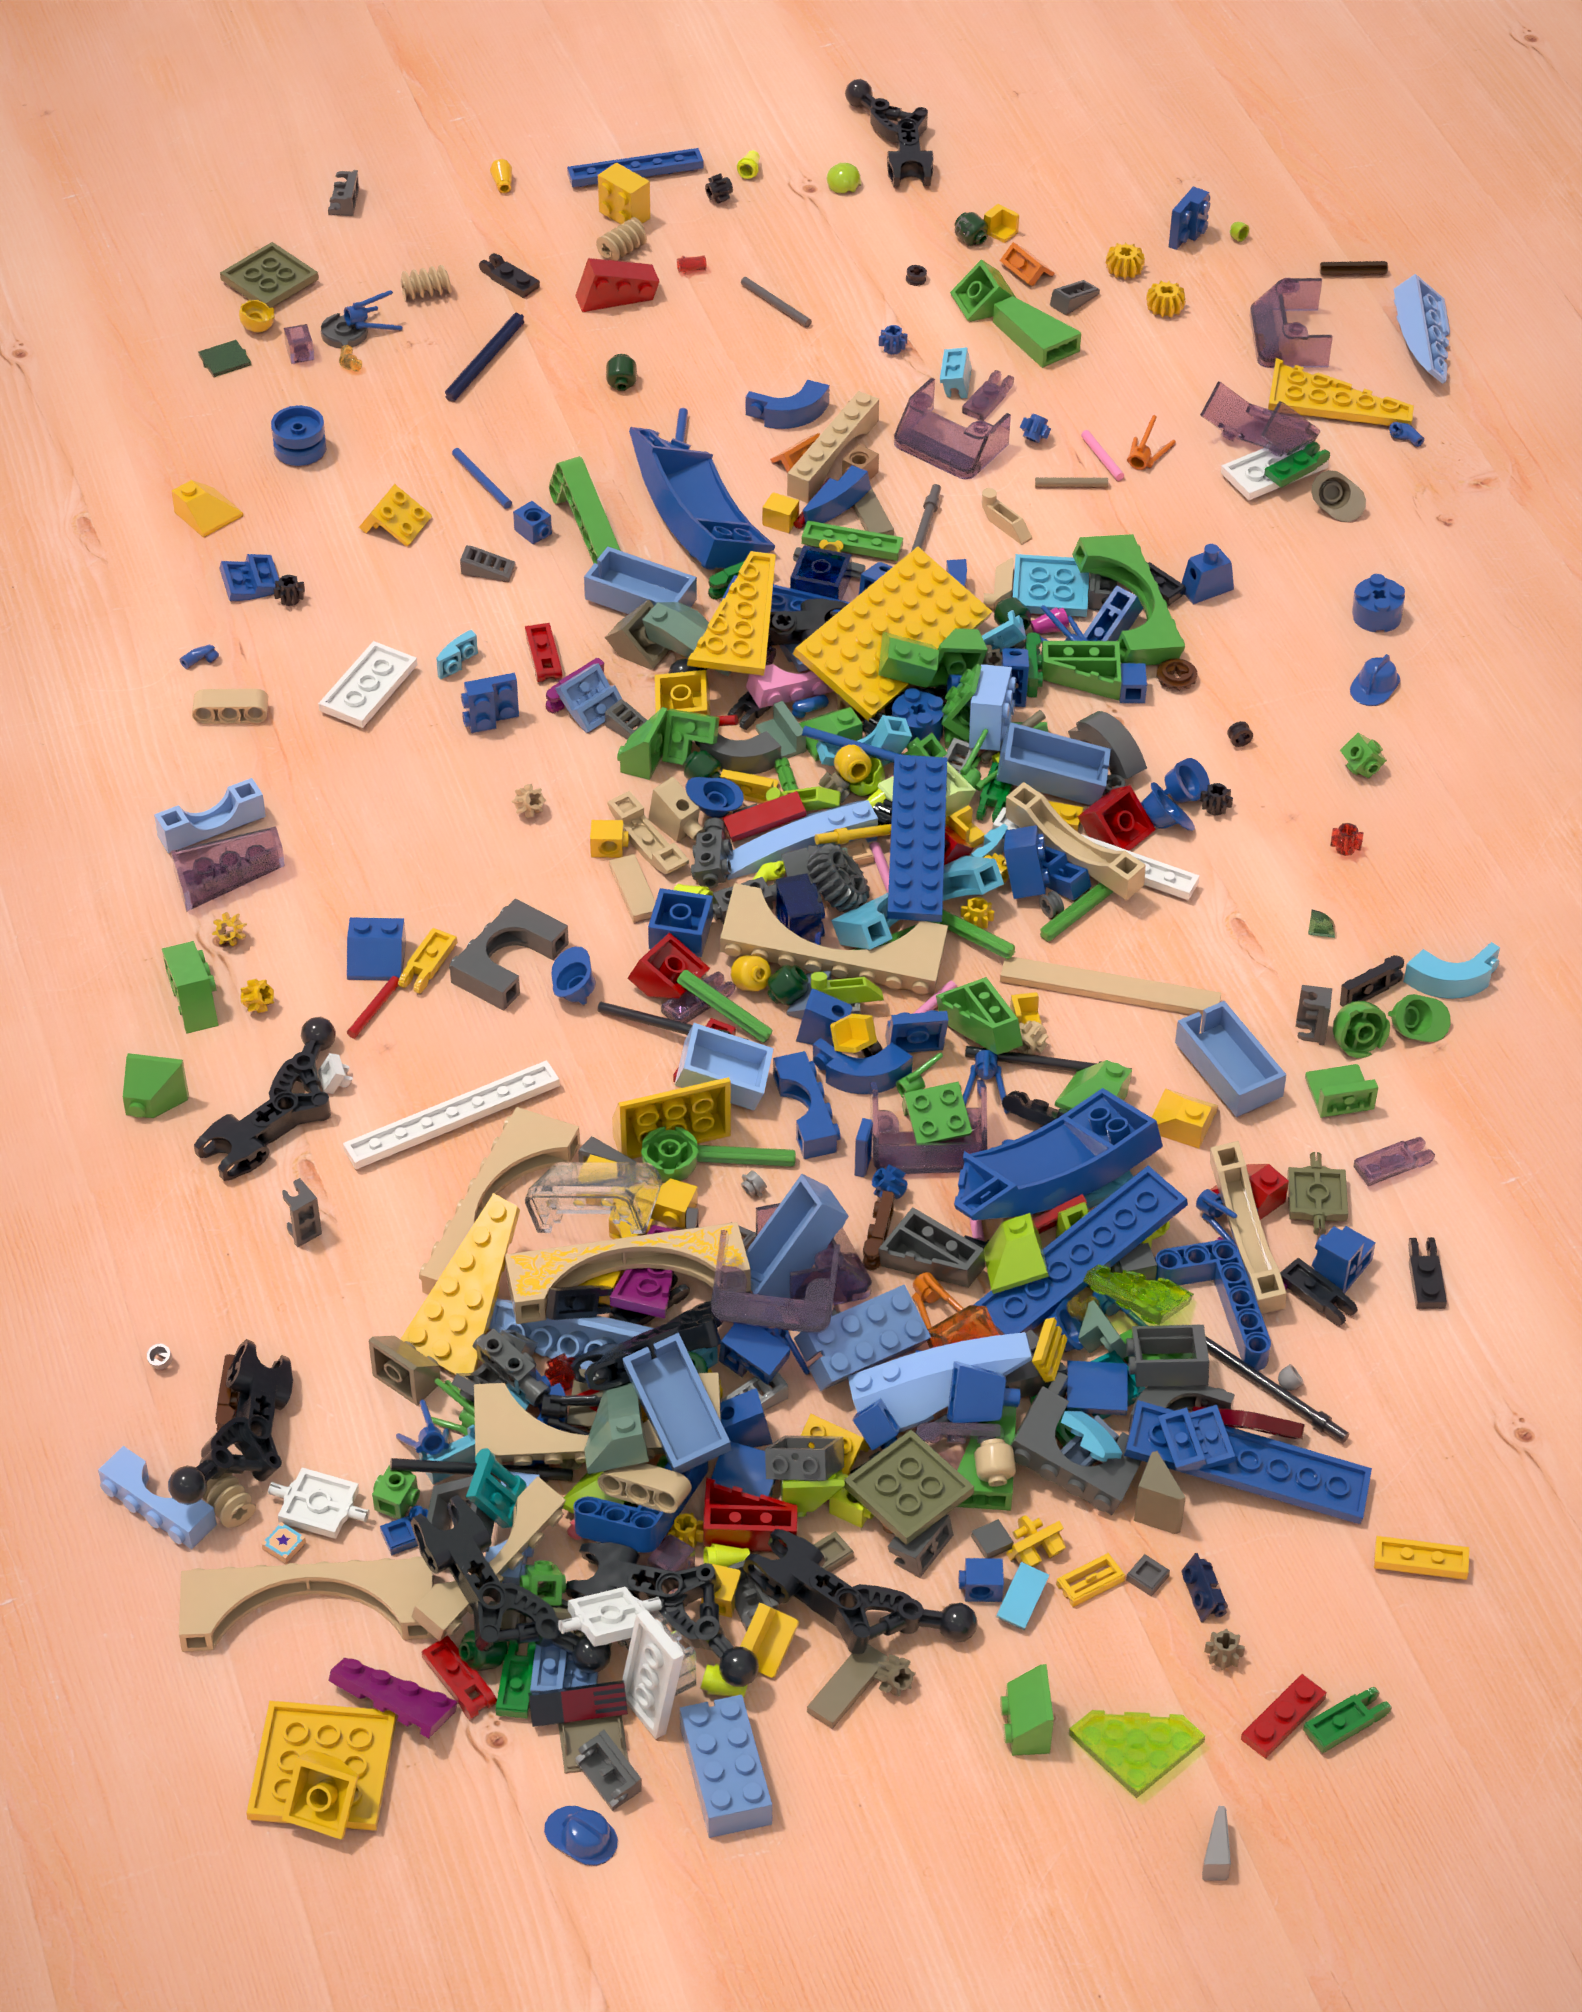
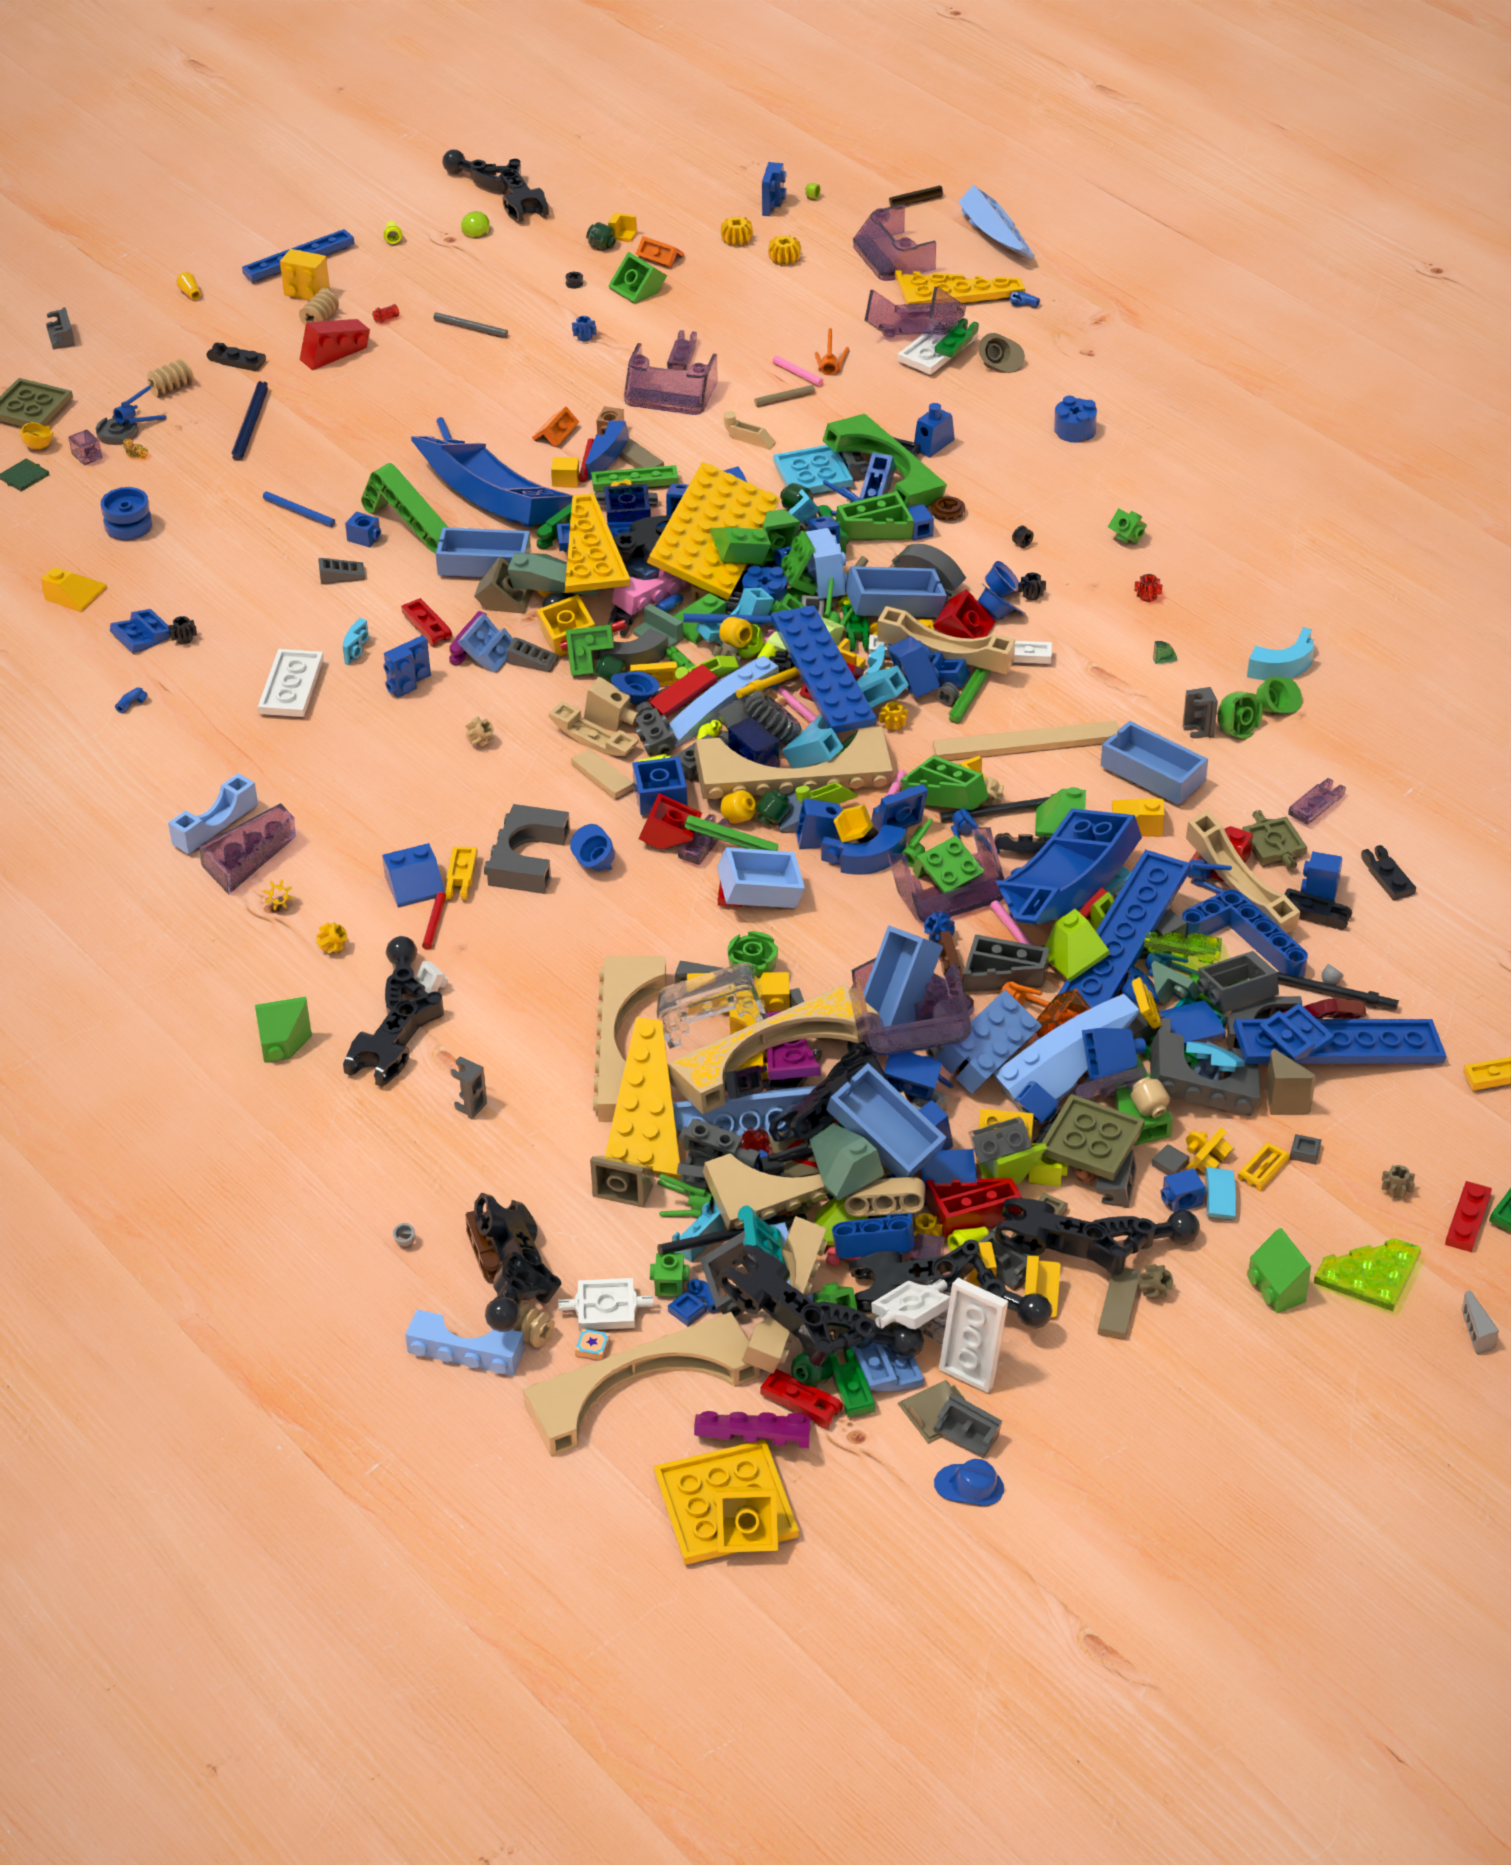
camera: 20 degrees left, 5 degrees down
bright green wedge [162,941,219,1034] -> none
tan beam [192,689,269,724] -> none
white plate [343,1060,560,1170] -> none
yellow bracket [359,484,432,546] -> none
blue plant [396,1400,449,1455] -> none
tile [528,1680,628,1727] -> none
yellow brick [590,820,629,858] -> none
black bar [598,1001,749,1040] -> none
dark green head [606,354,637,391] -> none
yellow slope [612,1077,731,1159] -> none
bright green slope [617,707,667,780] -> none
medium blue piece [679,1695,772,1838] -> none
bright green axle [697,1145,796,1167] -> none
neon yellow cone [700,1664,747,1698] -> none
black gear [705,173,733,204] -> none
light grey plate [741,1170,767,1197] -> none
blue arch [745,379,830,429] -> none
blue arch [773,1051,841,1159] -> none
tan arch [787,391,879,503] -> none
blue tile [854,1118,873,1177] -> none
dark grey bar [911,484,941,551] -> none
medium azure hinge [940,347,972,399] -> none
bright green axle [940,909,1016,959] -> none
tan piece [983,558,1014,609] -> none
bright green slope [993,296,1081,368] -> none
blue gear [1020,413,1051,443] -> none
dark pink cone [1030,607,1069,634] -> none
dark grey slope [1050,280,1100,314] -> none
clear yellow arm [1066,1296,1099,1321] -> none
dark blue hinge [1181,1553,1228,1622] -> none
bright green bracket [1305,1064,1378,1118] -> none
black hinge [1340,955,1404,1007] -> none
blue piece [1350,654,1400,706] -> none

